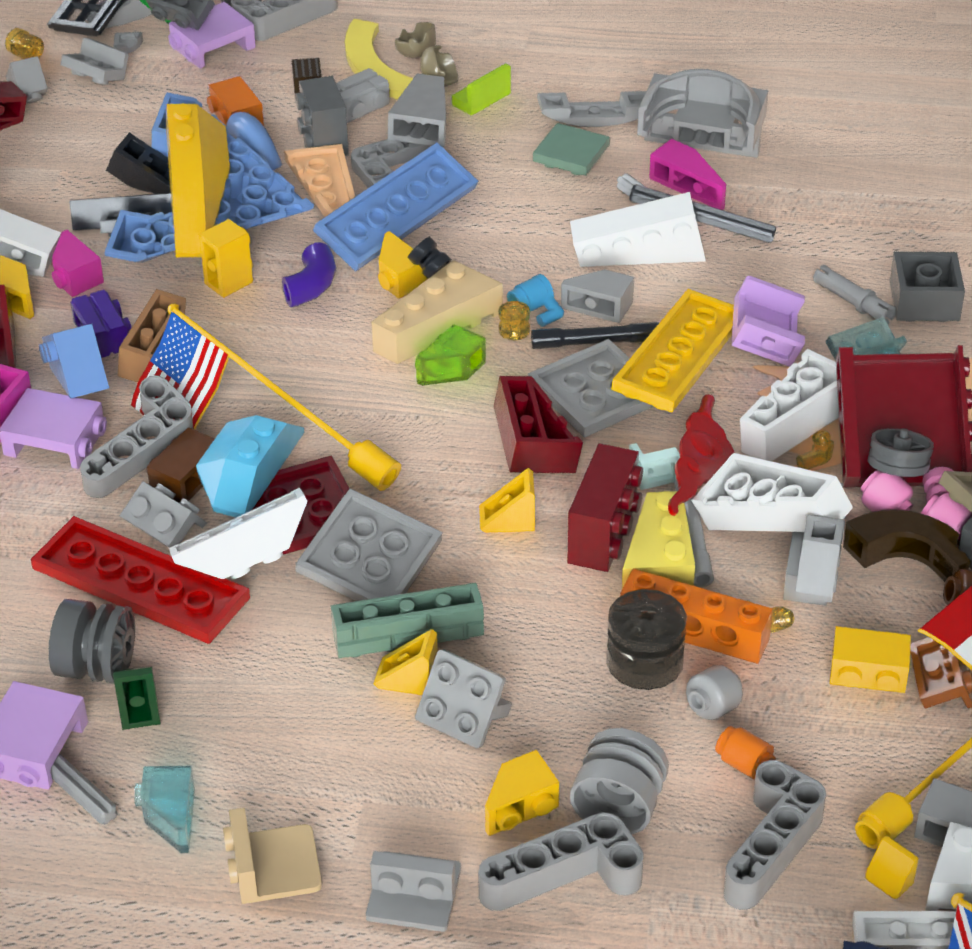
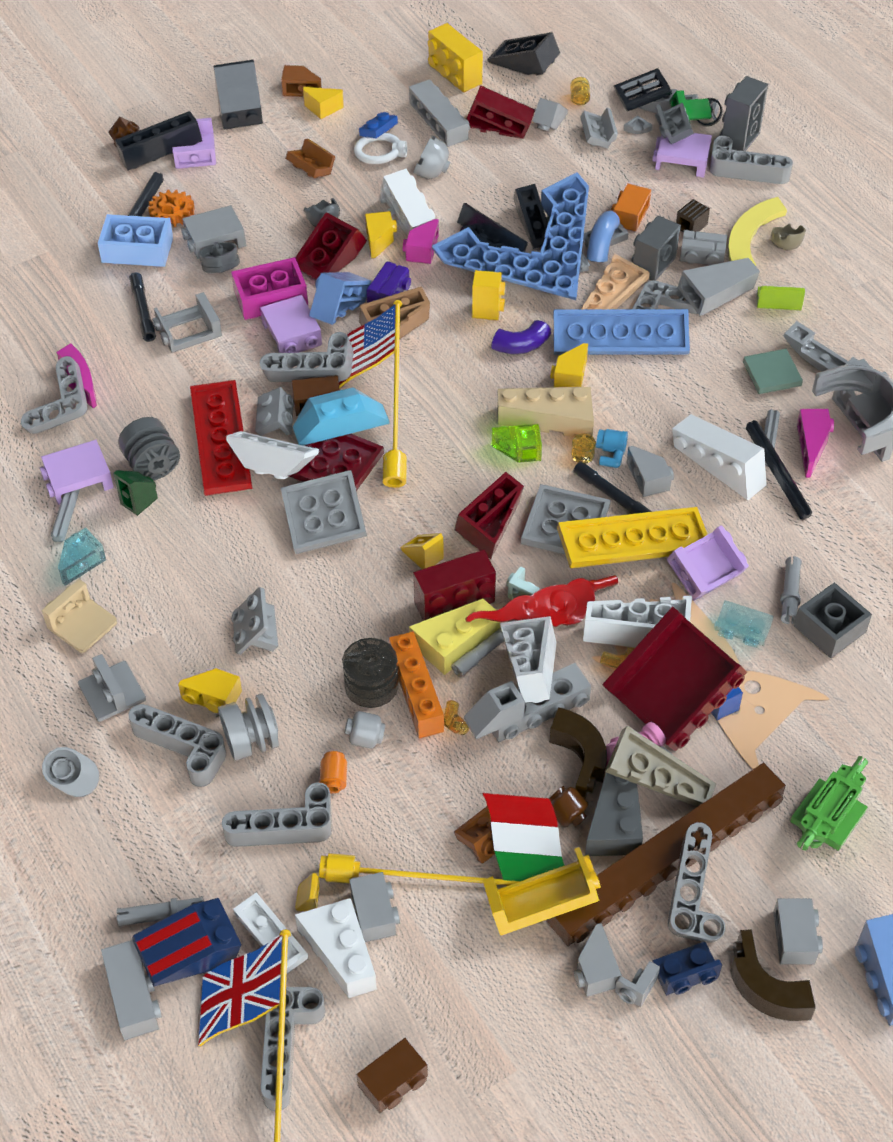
camera: 50 degrees right, 10 degrees up
yellow wedge [166,103,230,258] -> none
sand green brick [331,583,484,658] -> none
yellow slope [373,629,438,695] -> none
black wheel [407,236,452,279] -> none
dark tan hair [421,45,458,87] -> none
yellow brick [830,626,911,693] -> none
bright pink head [860,470,913,512] -> none
dark grey wheel [868,428,934,477] -> none

